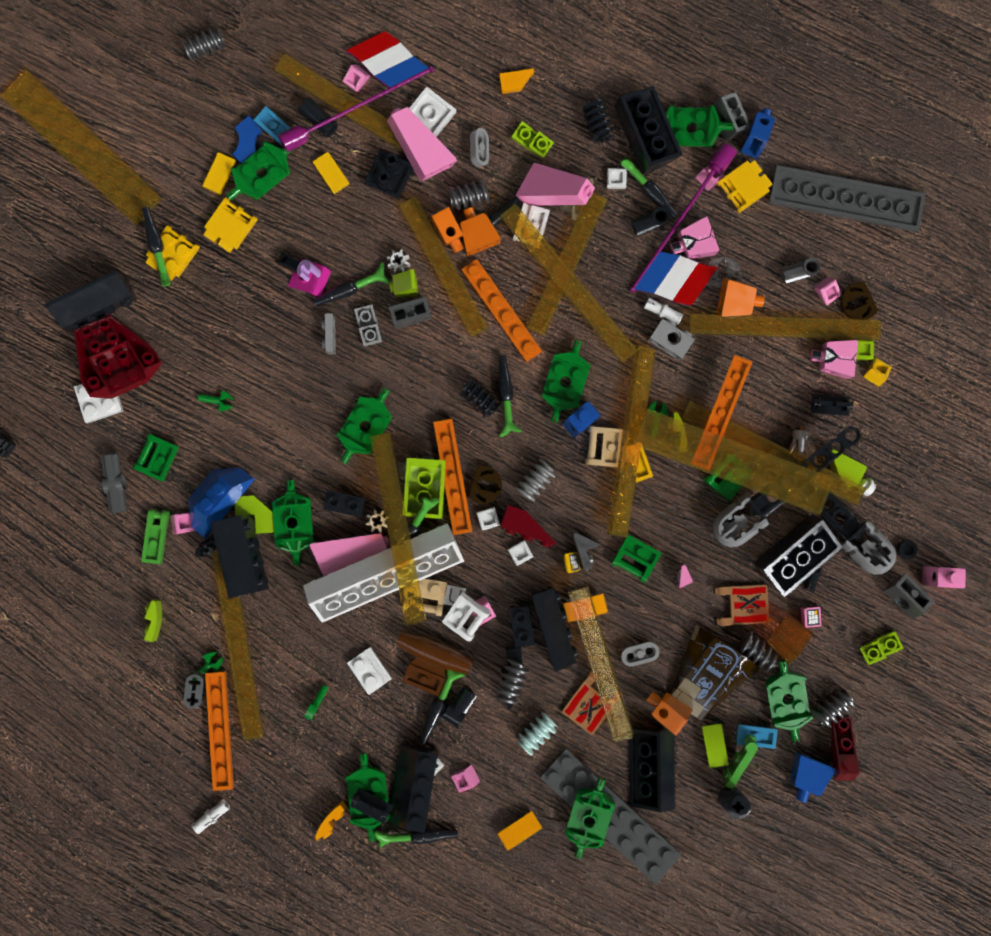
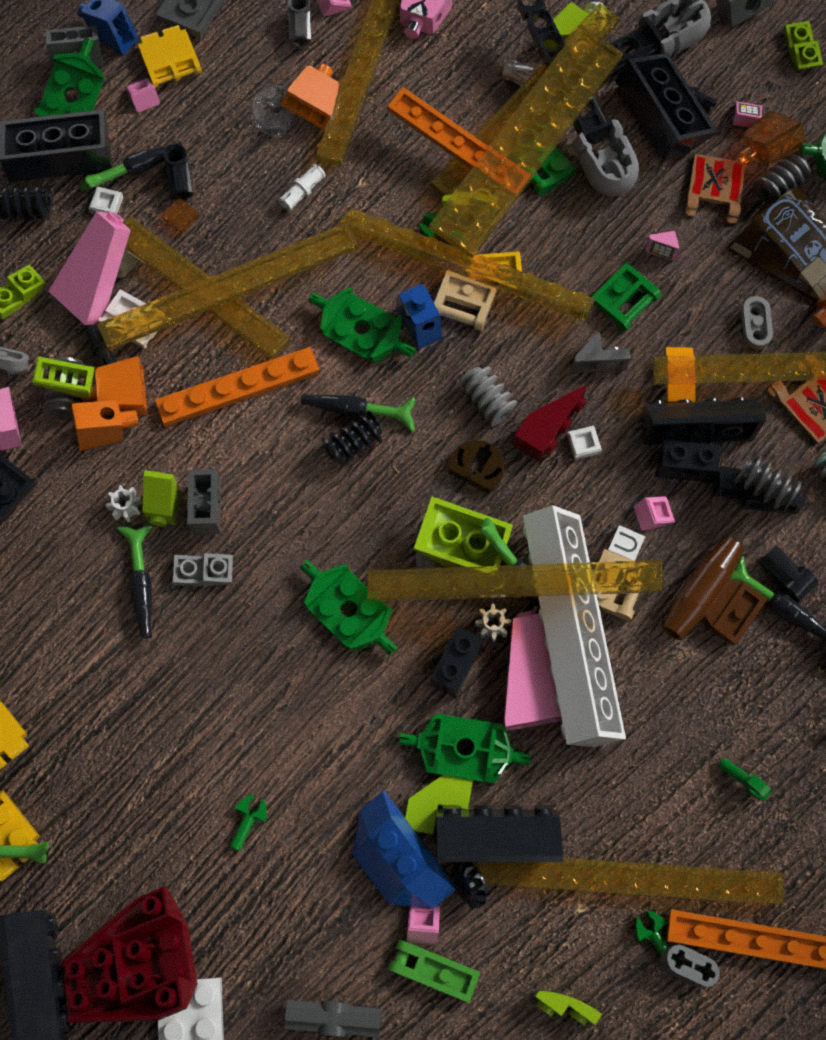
camera: 75 degrees left, 15 degrees down
green plate [132,433,180,482] -> none
piece [275,251,321,282] -> none
dark pink piece [288,258,331,298] -> none
light grey plate [322,313,336,355] -> none
white plate [347,647,392,695] -> none
clear yellow plate [399,196,488,338] -> none
orange plate [433,419,472,535] -> none
white plate [442,592,491,641] -> none
white tile [477,507,500,531] -> none
slope [563,552,580,573] -> none
flag [629,142,737,305] -> none
light grey brick [648,319,695,361] -> none
bright pink torso [670,217,719,259] -> none
black hinge [811,394,853,416] -> none
none -> lime slope [32,357,94,399]
none -> clear orange tile [162,197,200,234]

